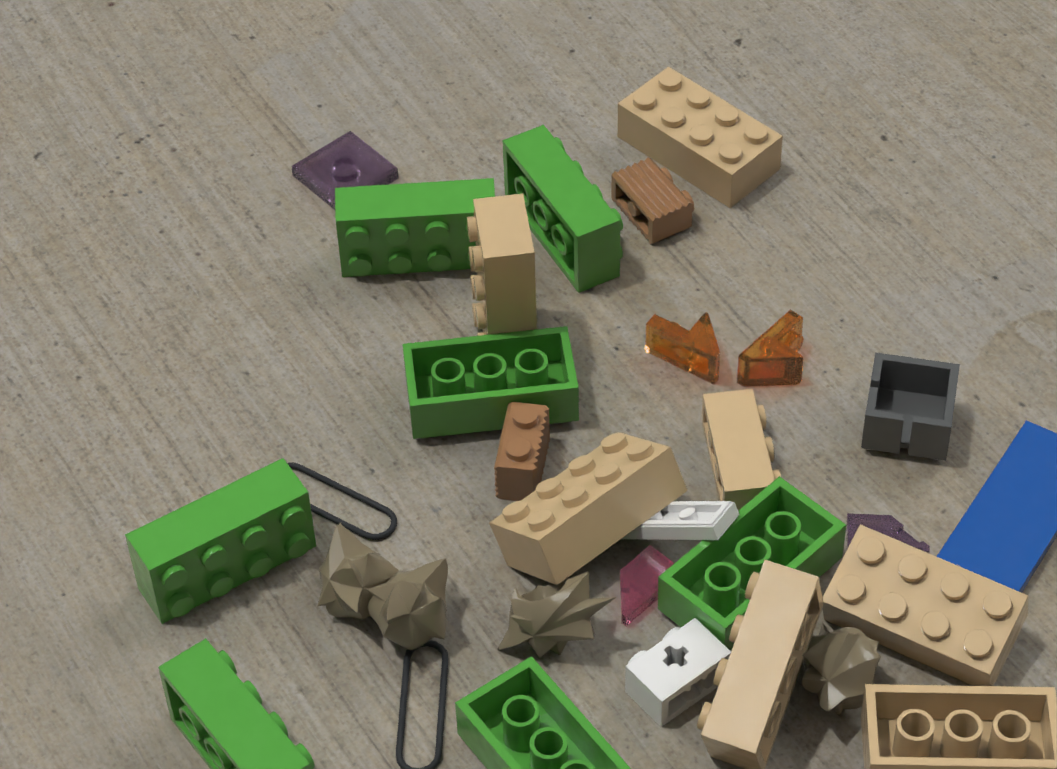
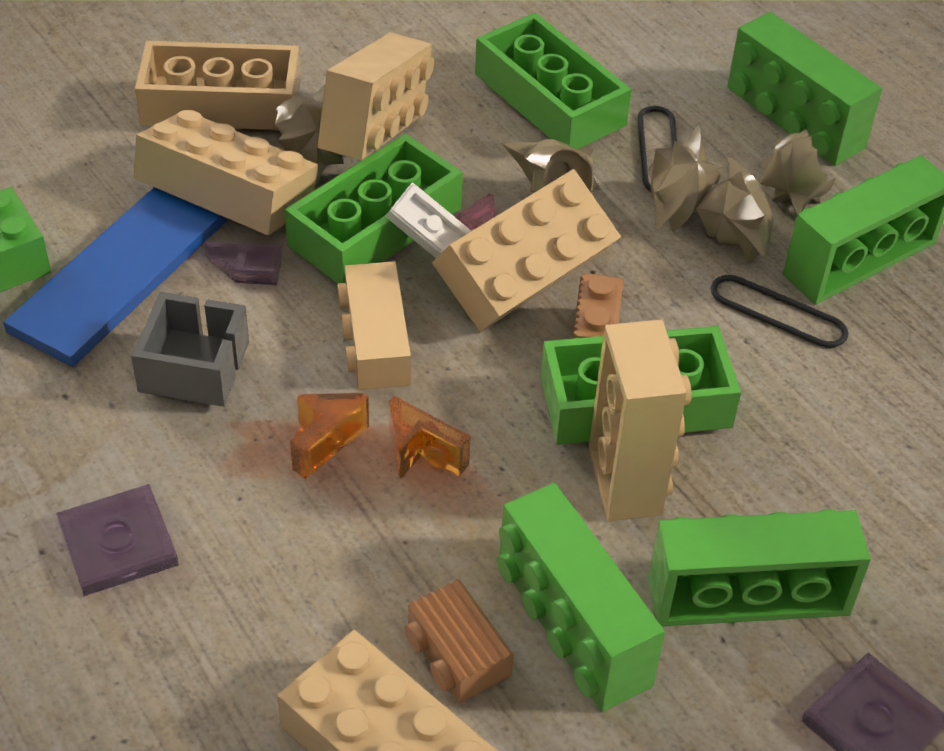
camera: 175 degrees right, 0 degrees up
white brick [625,618,731,727] -> none
none -> tile [56,484,179,596]
none -> dark tan hair [760,129,836,215]

